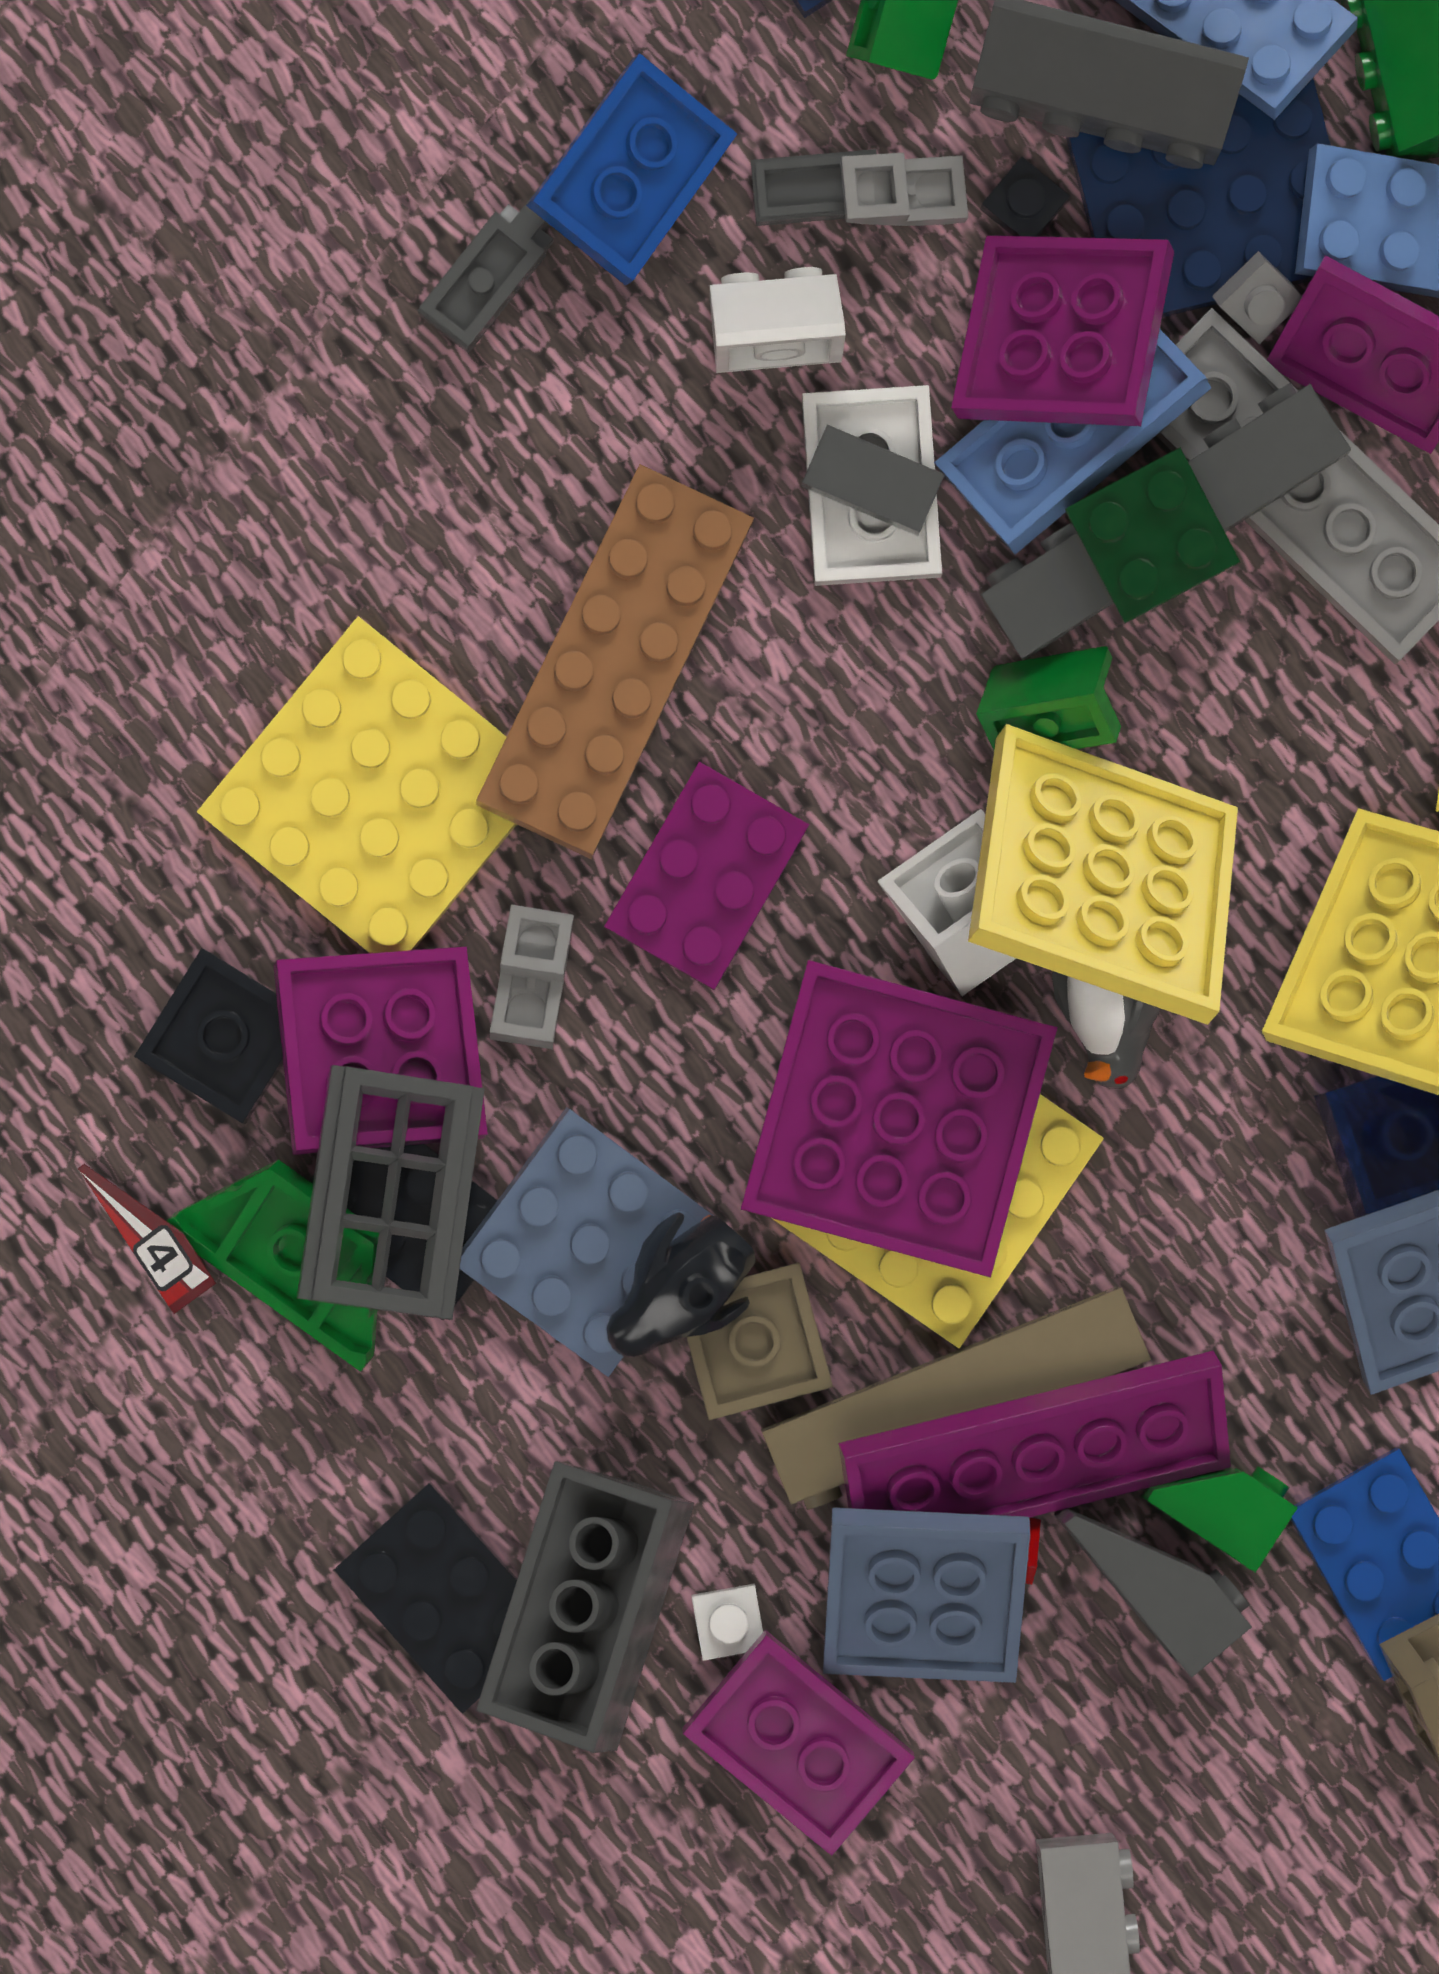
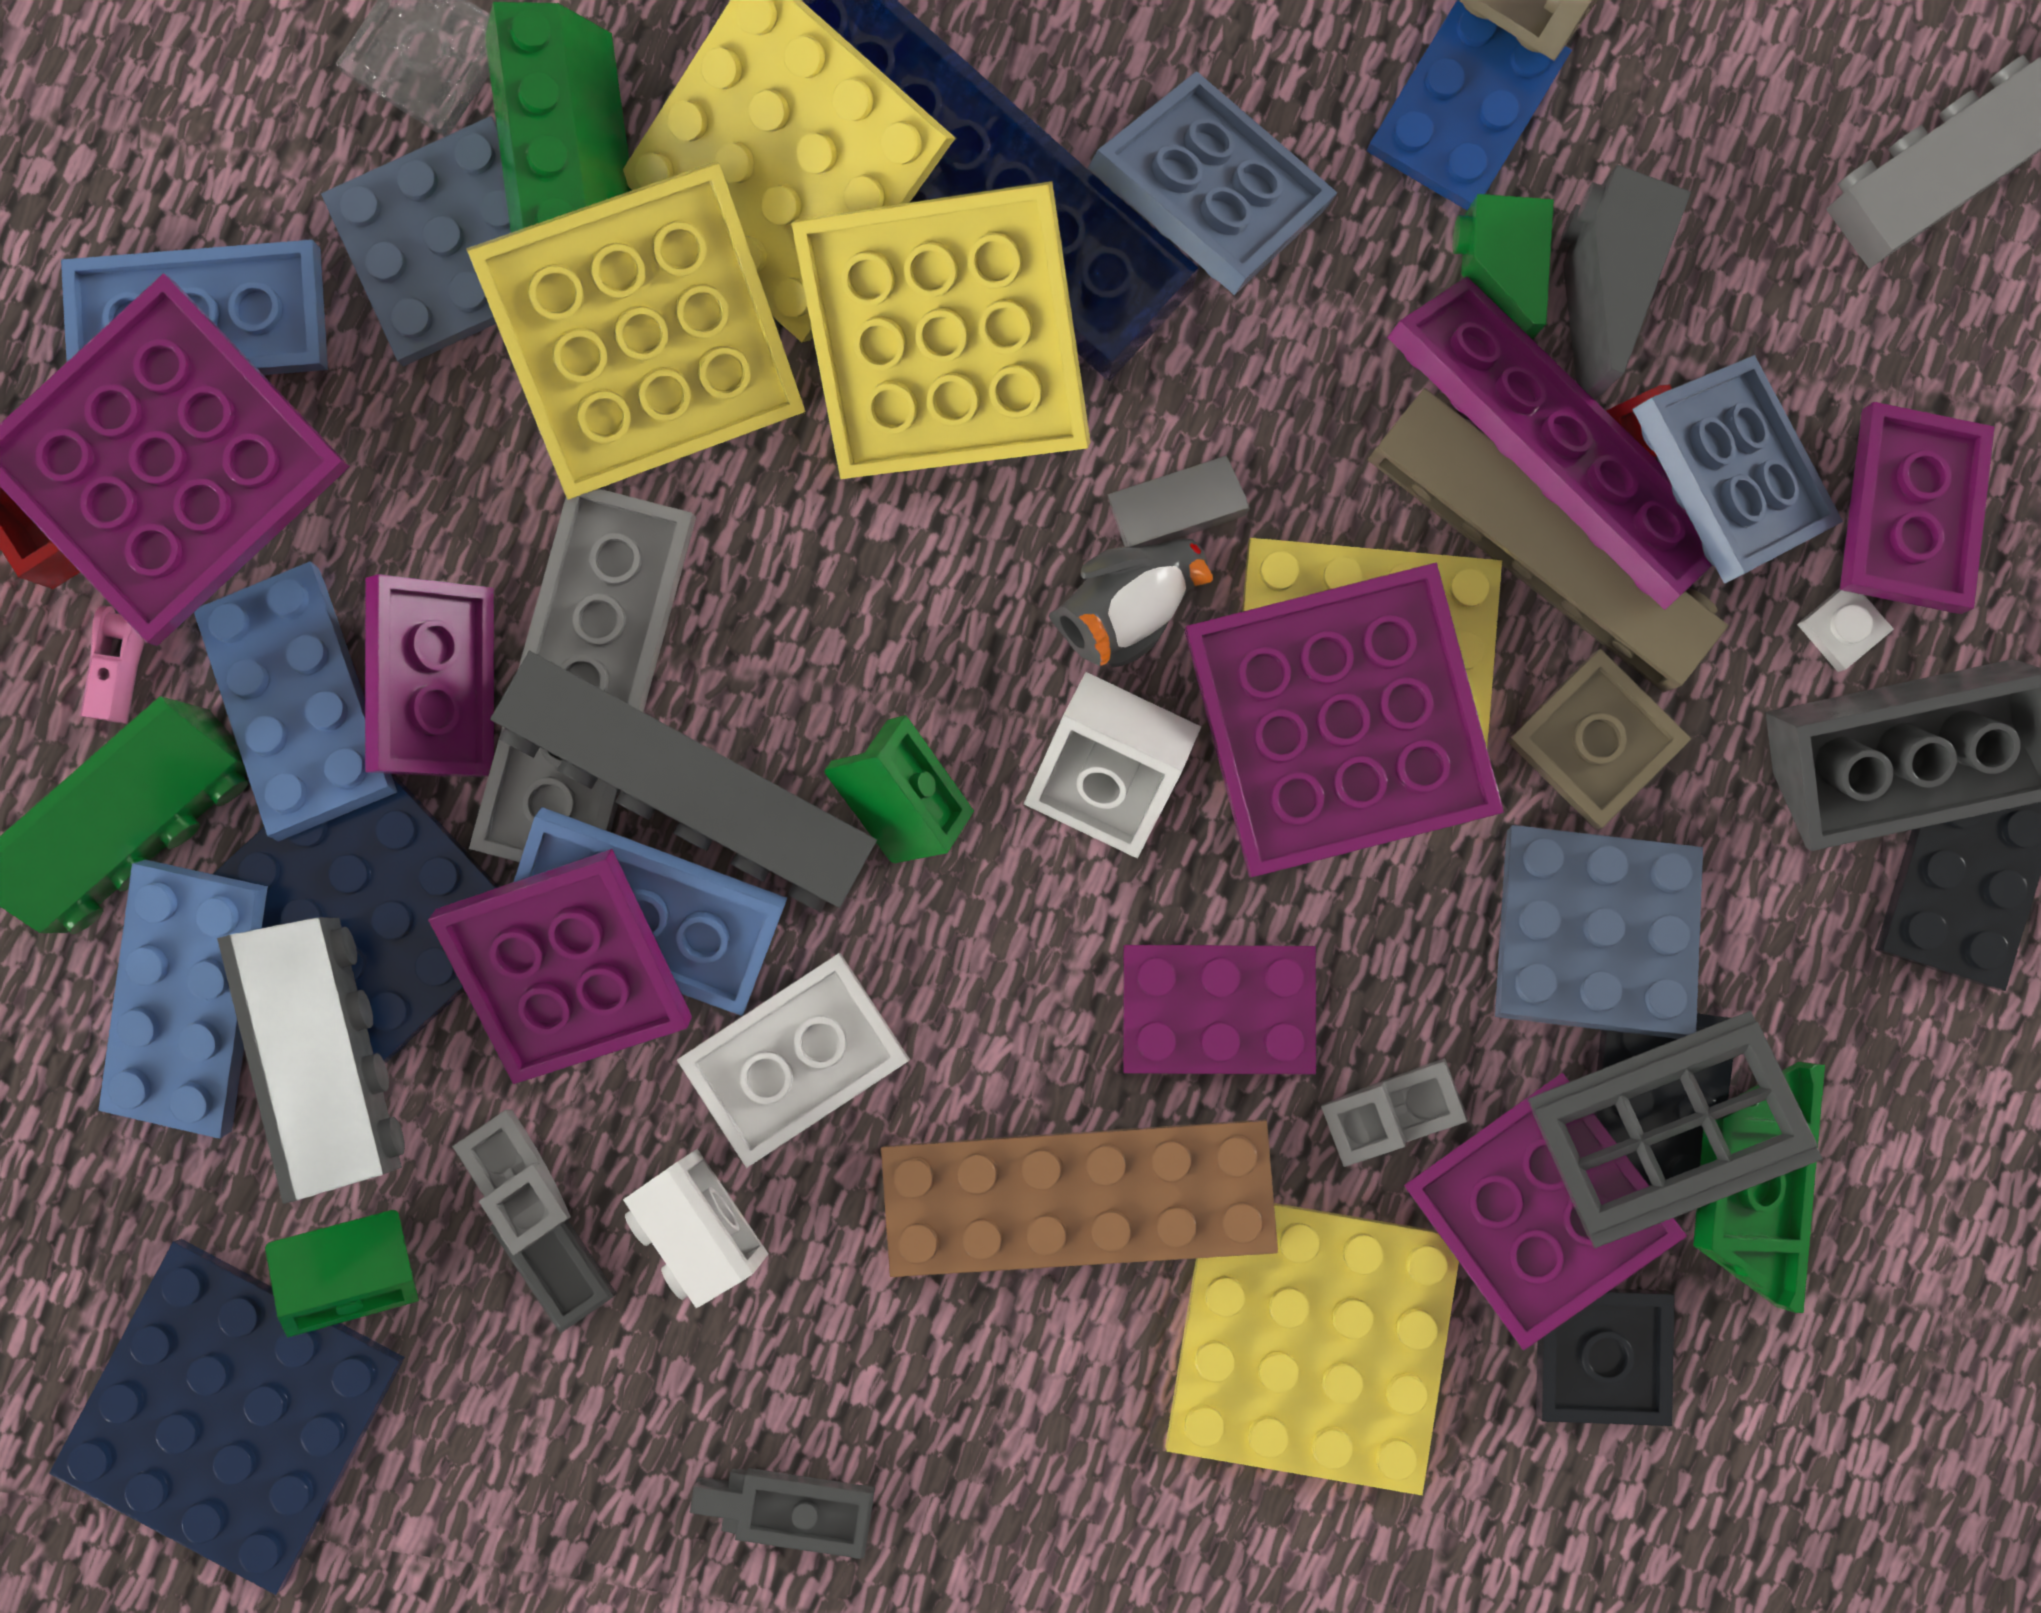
camera: 115 degrees left, 0 degrees up
sticker [78,1164,216,1314] -> none
blue plate [526,53,737,286] -> none
black animal [606,1212,756,1358] -> none
dark grey tile [802,424,945,536] -> none
light yellow plate [968,724,1238,1025] -> none
black plate [980,156,1070,237] -> none
dark green plate [1065,447,1240,624] -> none
light grey plate [1212,251,1302,344] -> none
none -> light grey slope [1108,455,1250,548]

